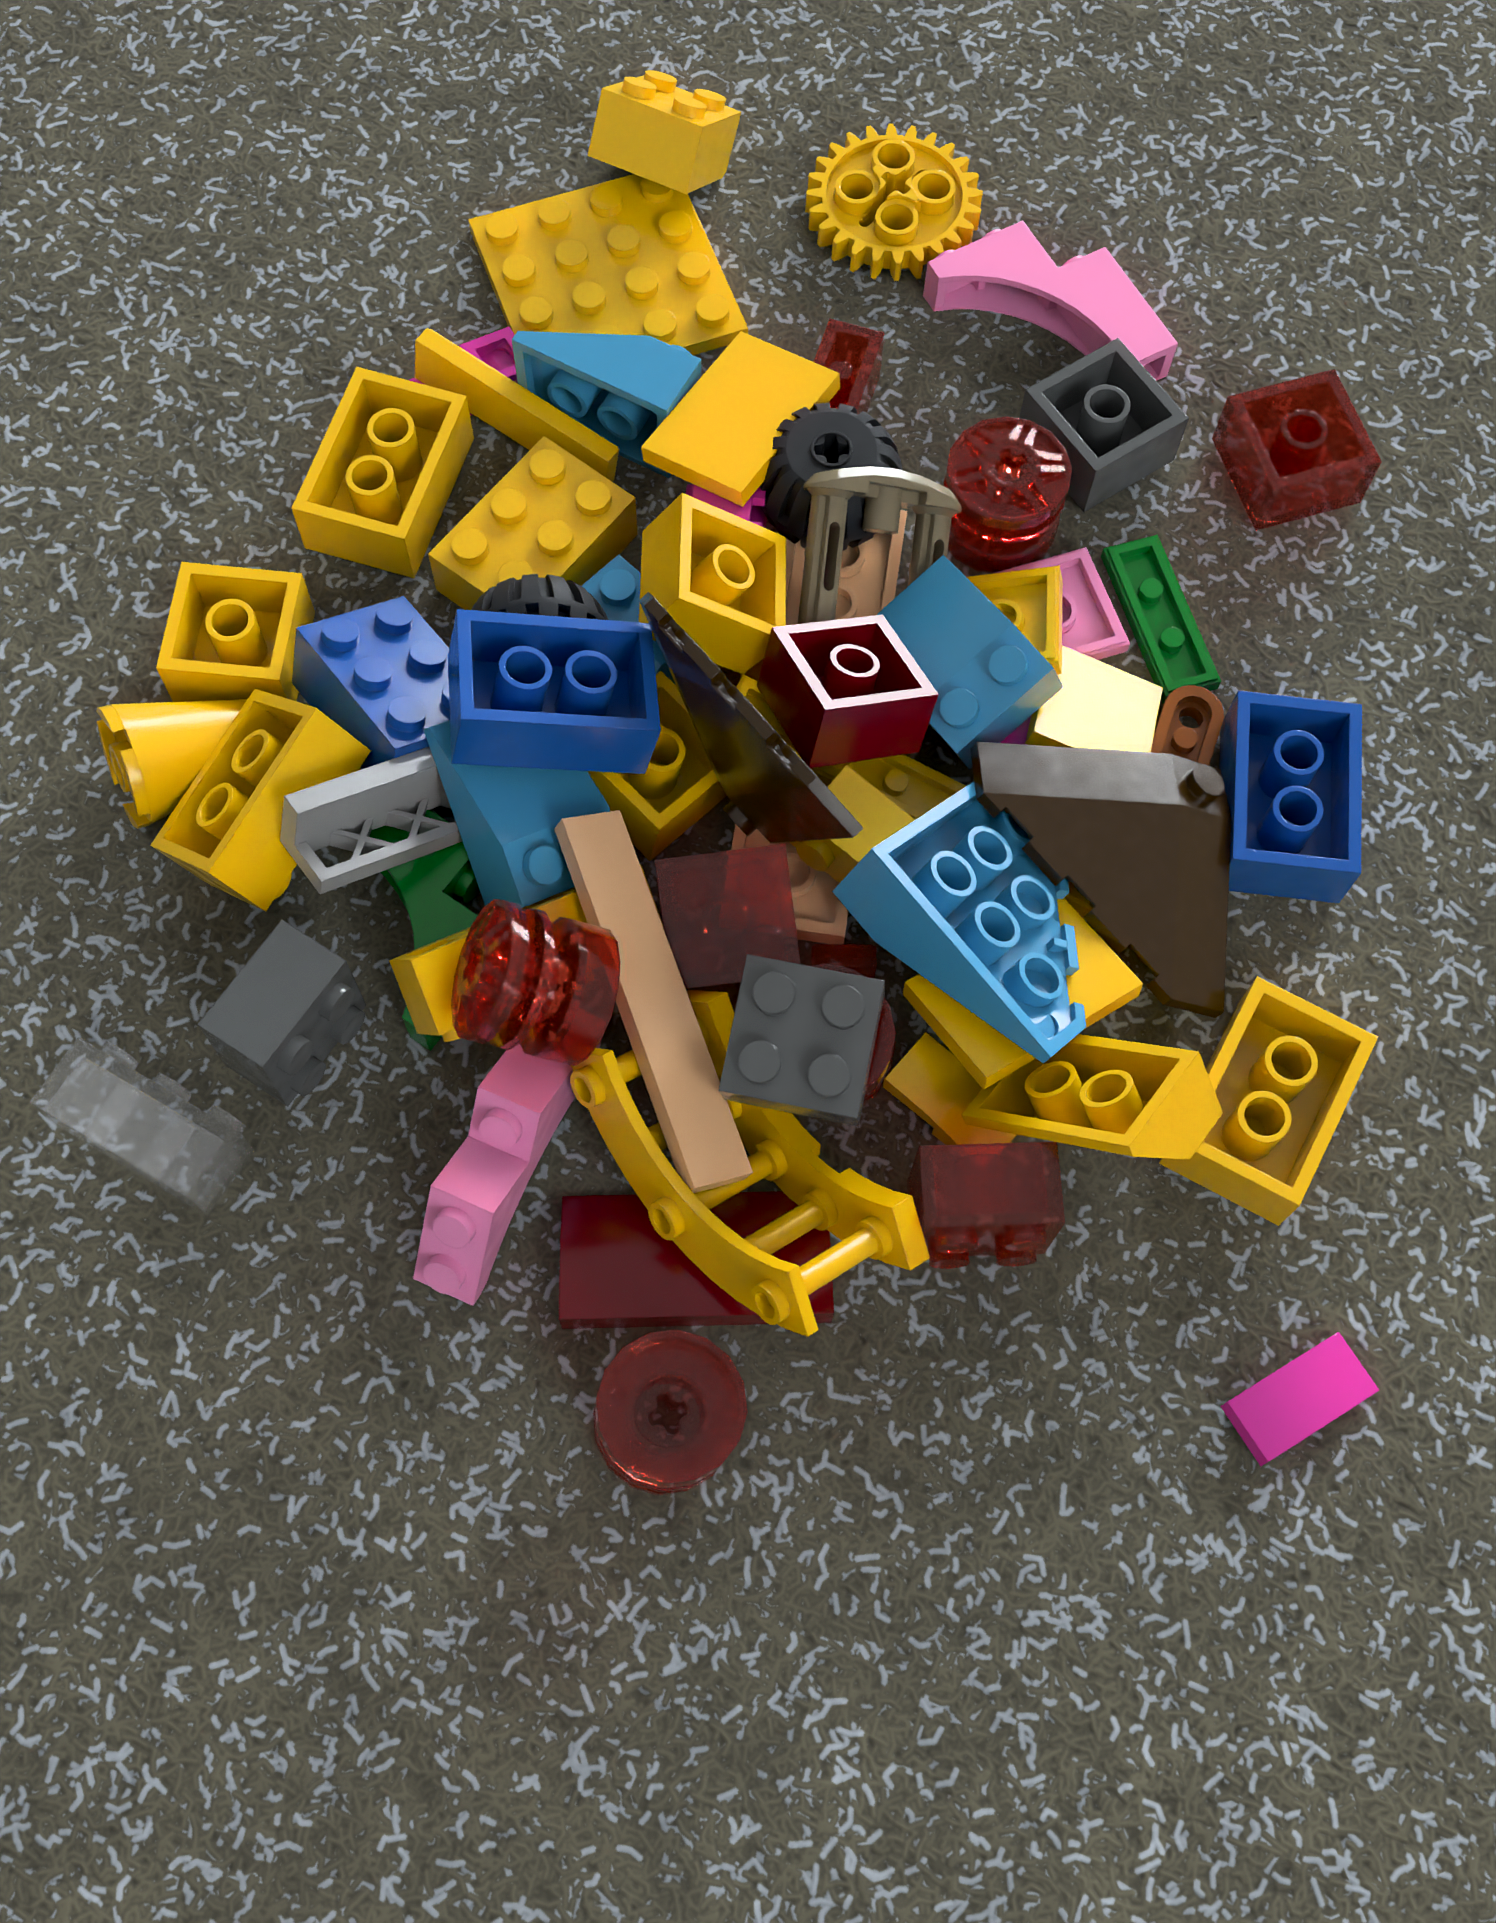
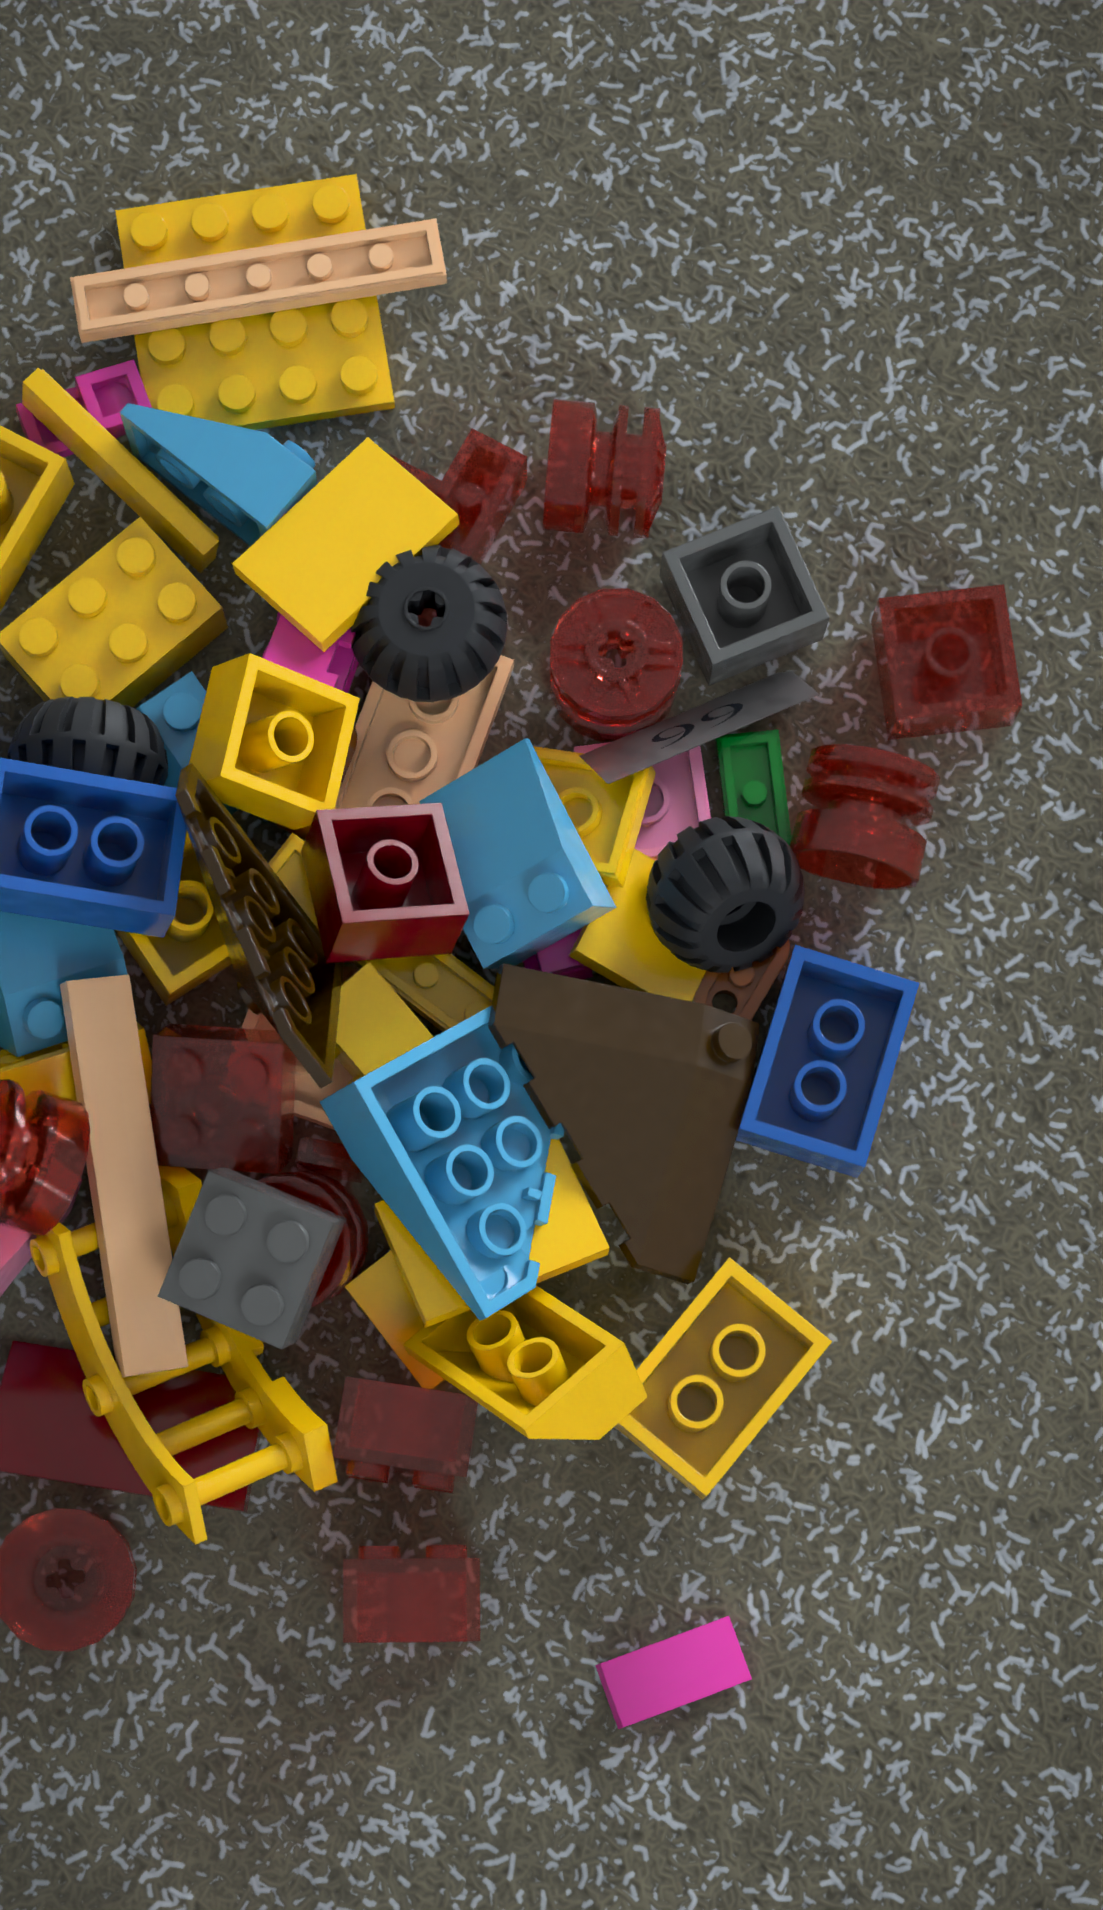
camera: 10 degrees right, 10 degrees up
yellow brick [587,70,741,194] -> none
dark tan piece [798,466,961,624] -> none
yellow gear [805,124,983,281] -> none
bright pink arch [923,221,1178,381] -> none
none -> light nougat tile [70,218,447,343]
none -> clear red brick [343,1545,481,1643]
none -> clear red wheel [543,399,667,539]
none -> flat silver sticker [580,671,819,784]
none -> black wheel [646,816,805,973]
none -> clear red wheel [790,744,940,890]

